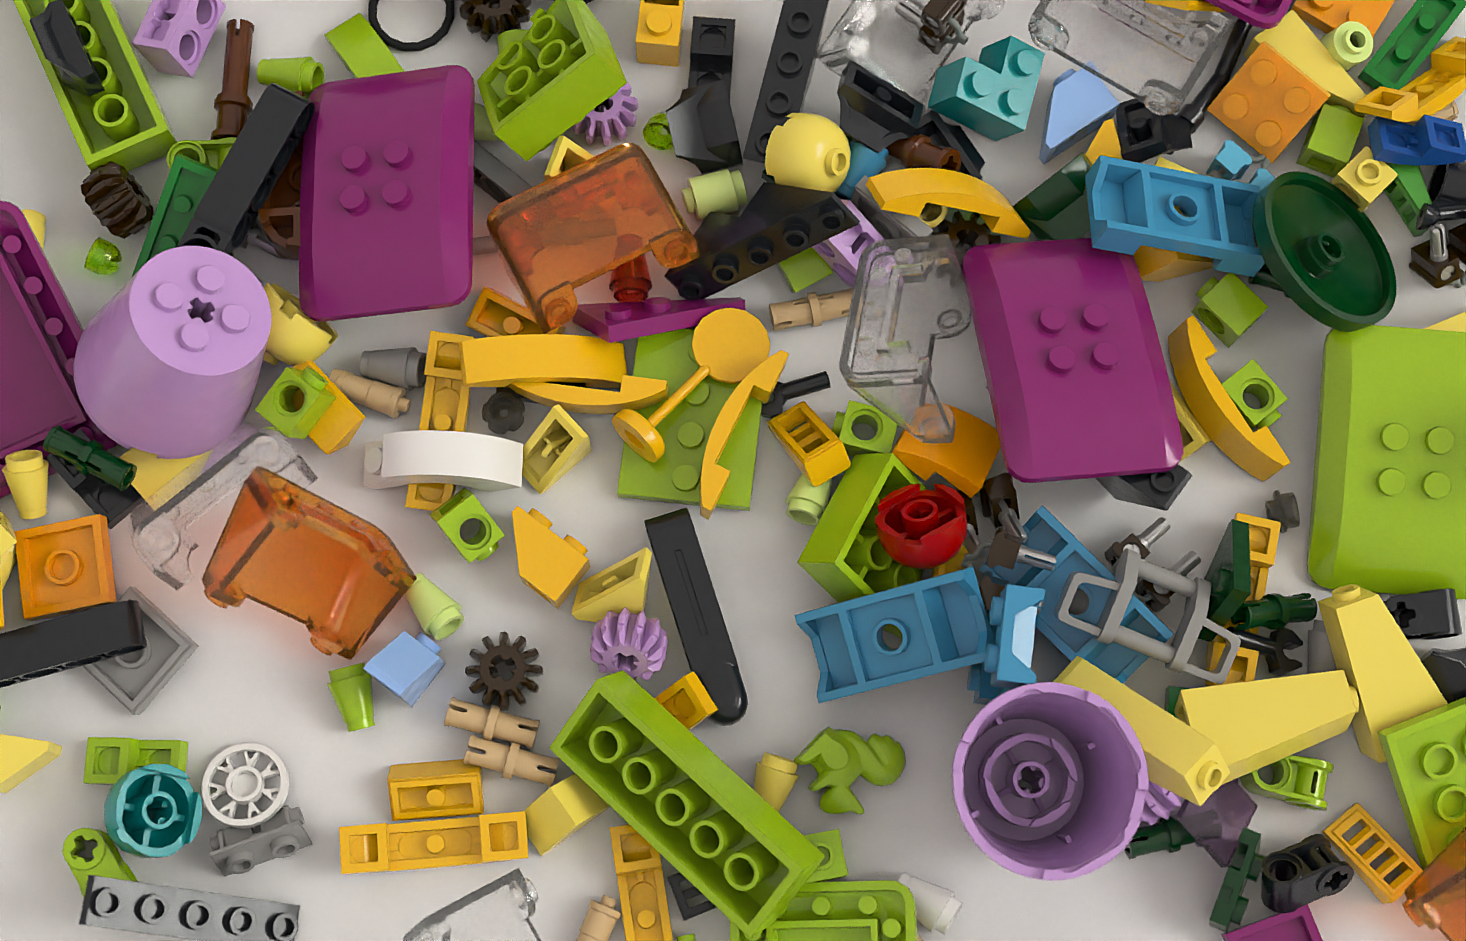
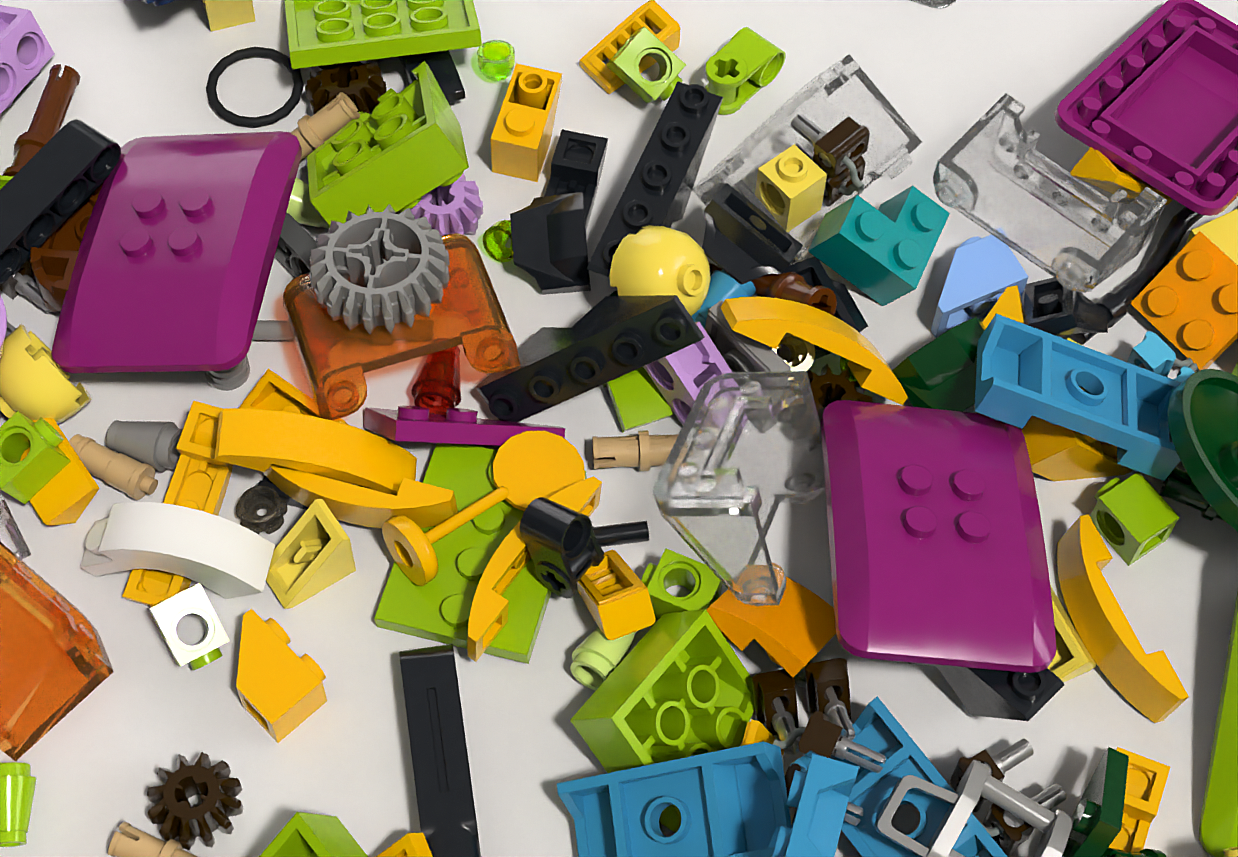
camera: 10 degrees right, 15 degrees down
lime cone [257,57,325,99] -> none
lime slope [324,13,404,78] -> none
light blue slope [363,631,445,707] -> none
yellowish green cone [401,573,464,640] -> none
light yellow slope [571,547,652,622] -> none
lavender gear [590,607,668,680] -> none
yellowish green brick [681,169,747,221] -> none
red cylinder [875,483,967,569] -> none
lime brick [1222,359,1288,430] -> none
clear smoke plate [1265,490,1300,533] -> none
none -> tan pin [291,92,360,162]
none -> light grey gear [309,204,450,334]
none -> black piece [520,497,605,599]
none -> light yellow brick [754,144,827,232]

